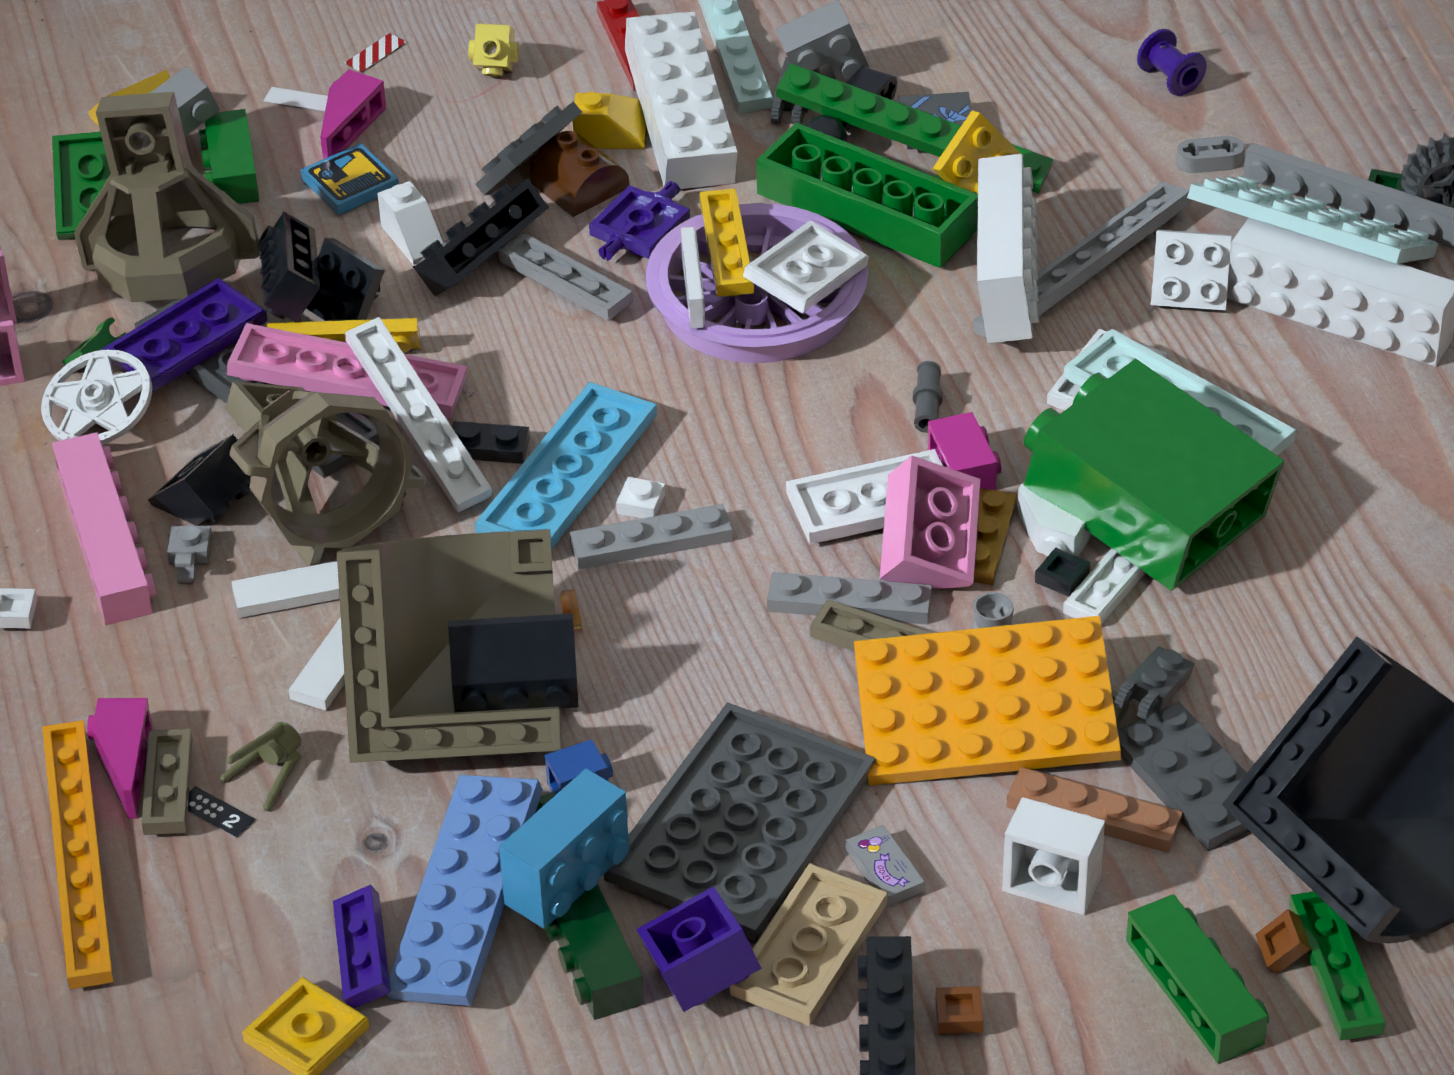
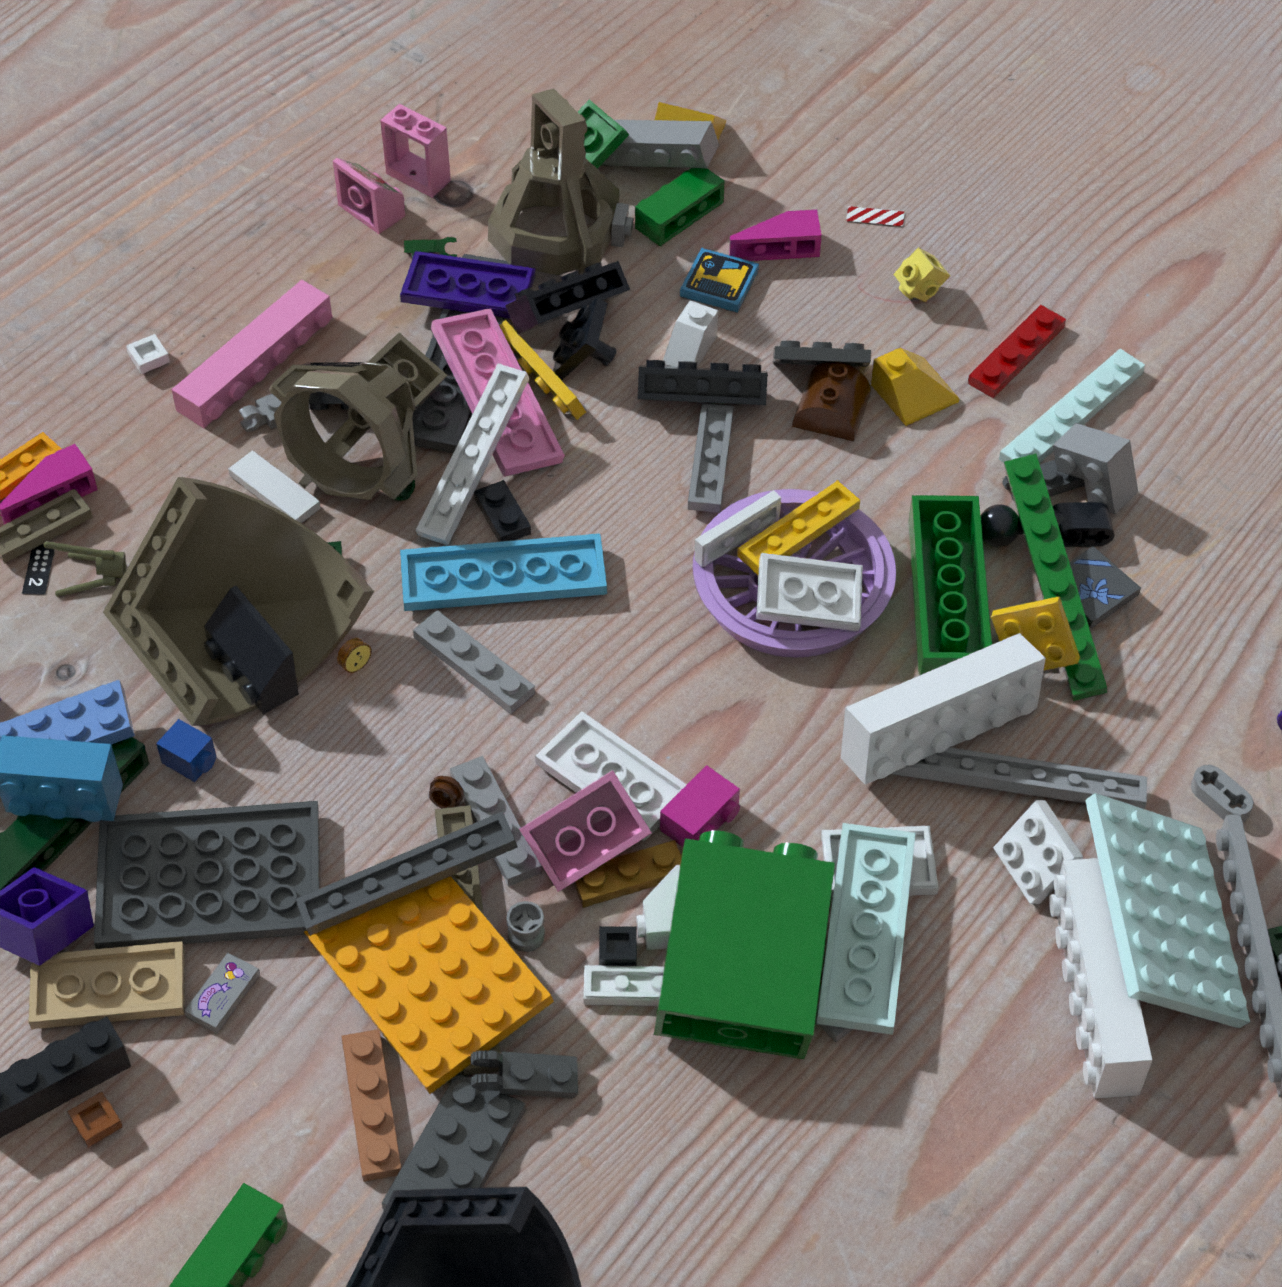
camera: 55 degrees right, 10 degrees up
white wheel [41,350,152,445] -> none
white sticker [263,87,328,112] -> none
dark purple plate [589,181,690,261] -> none
white plate [616,477,666,518] -> none
white brick [625,12,737,189] -> none
dark grey pin [913,361,943,433] -> none
white brick [1002,797,1105,915] -> none
none -> dark grey plate [296,811,518,936]
none -> reddish brown plate [429,776,464,809]

